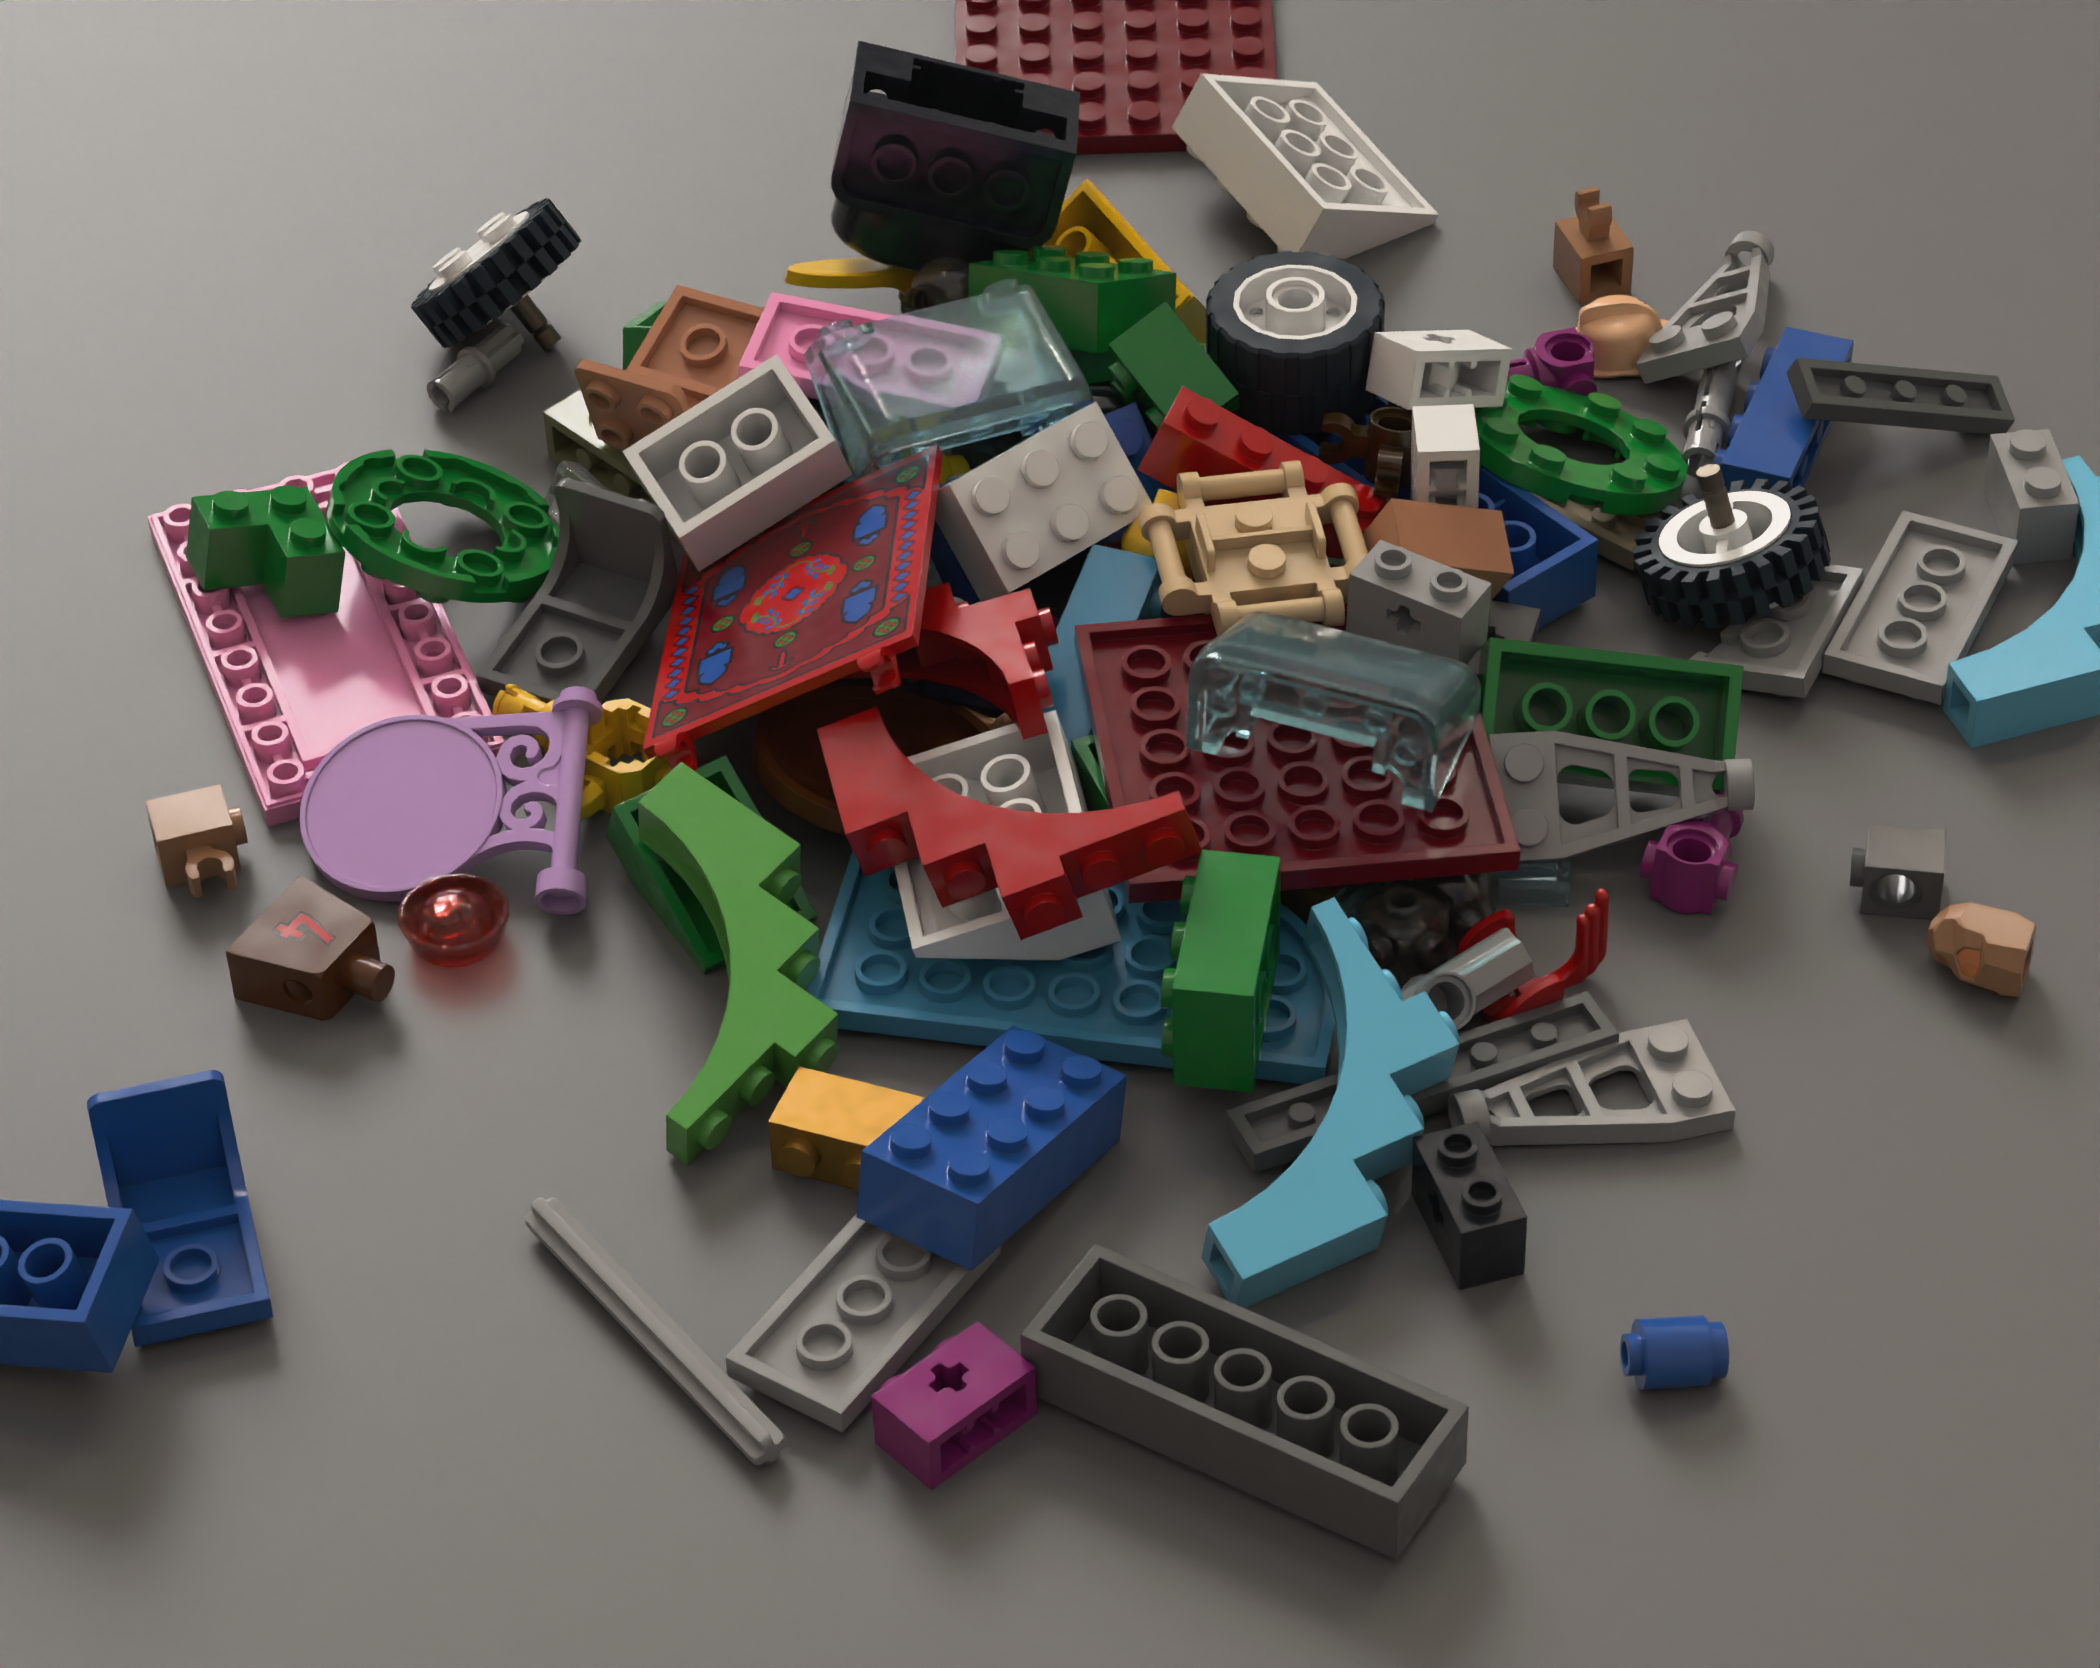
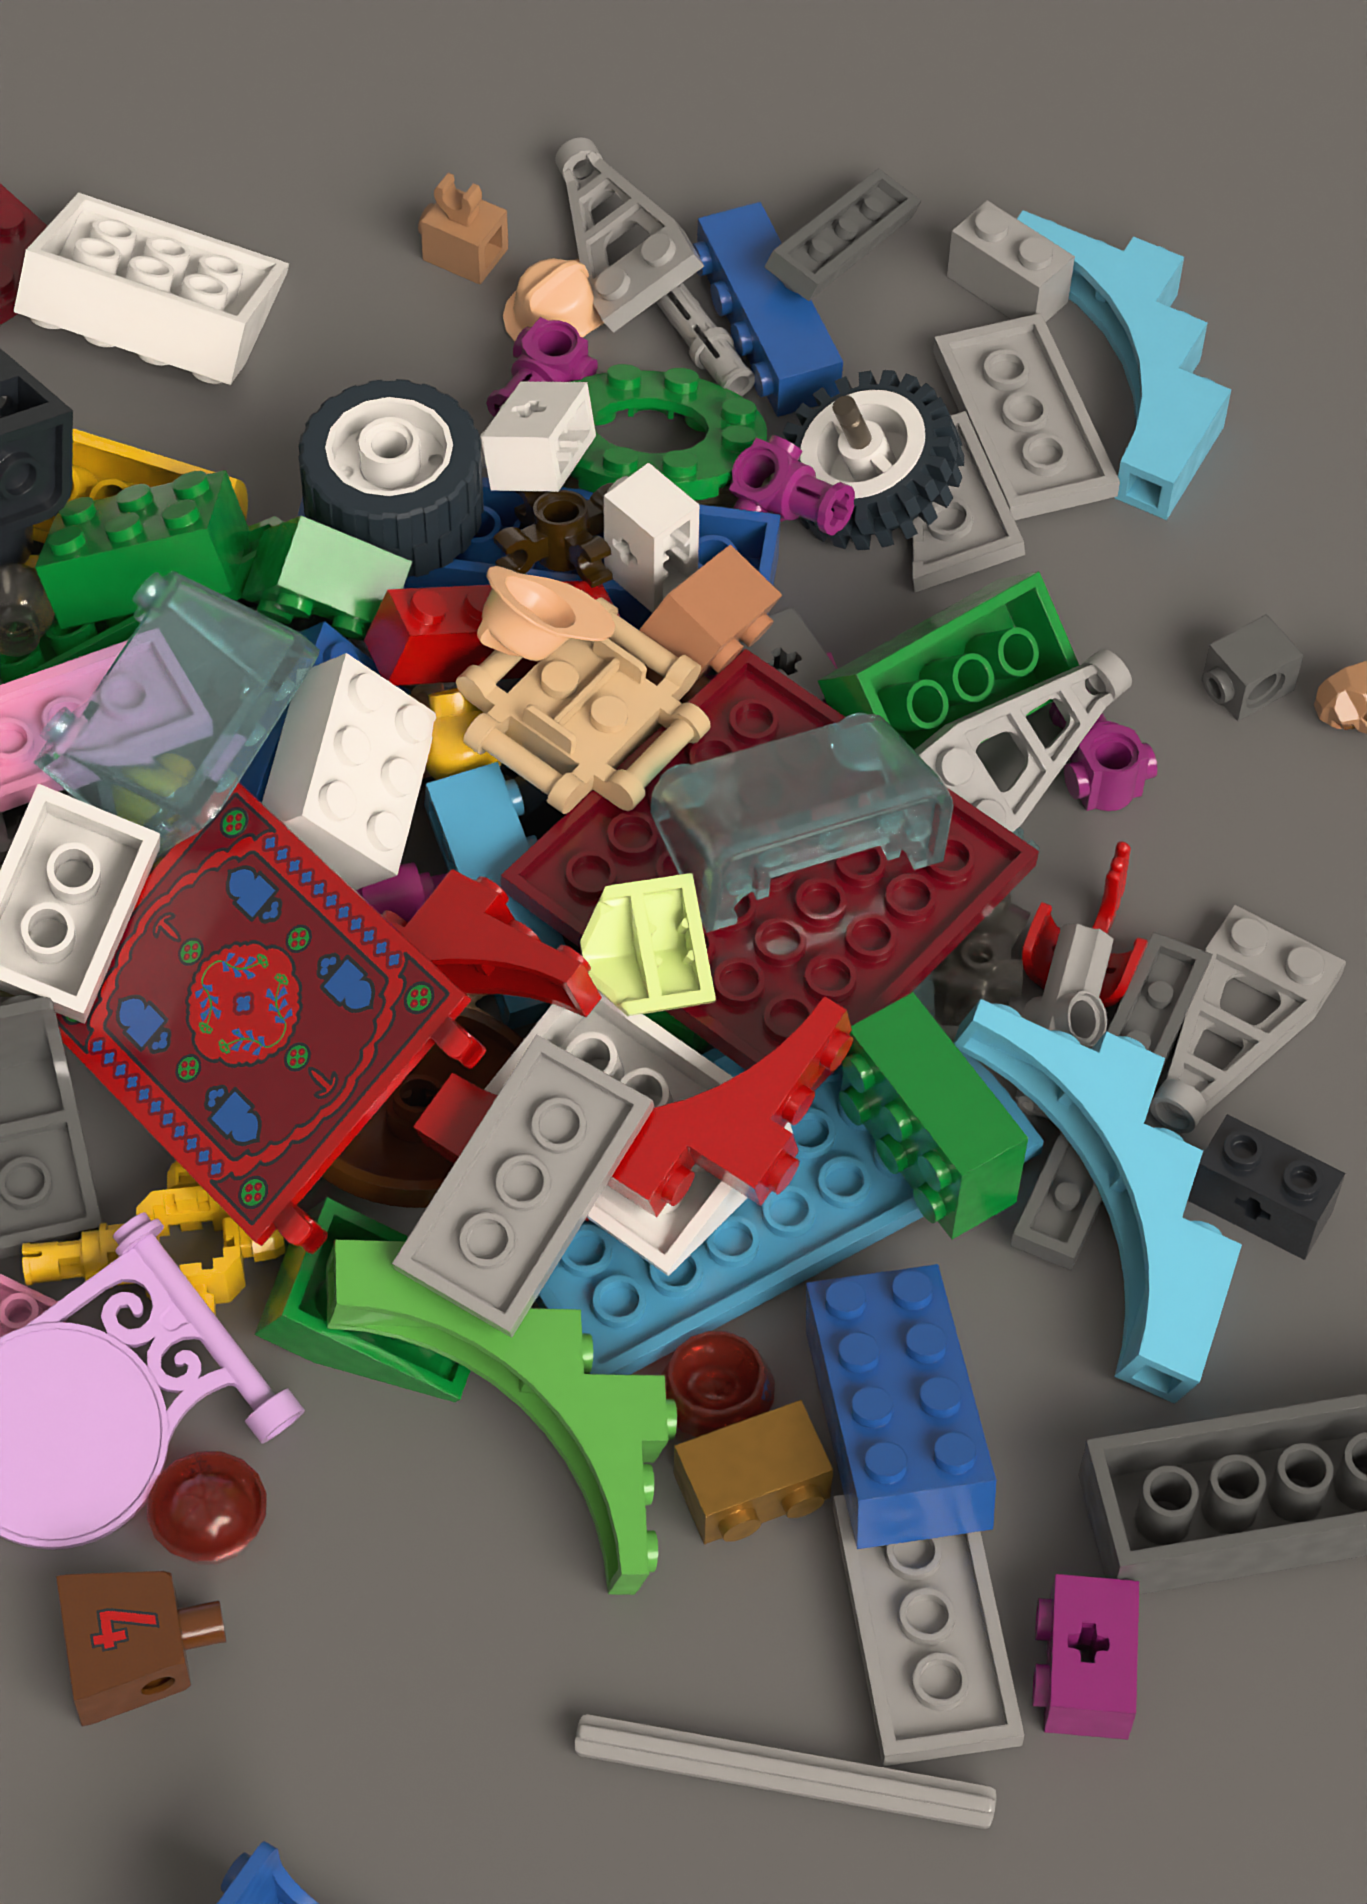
camera: 45 degrees left, 15 degrees up
light grey brick [1346,539,1492,676] -> none
none -> light grey plate [392,1034,654,1338]
none -> light nougat piece [477,566,615,661]
none -> yellowish green slope [580,873,716,1016]
none -> clear red hat [661,1331,775,1437]
none -> magenta connector [729,435,855,535]

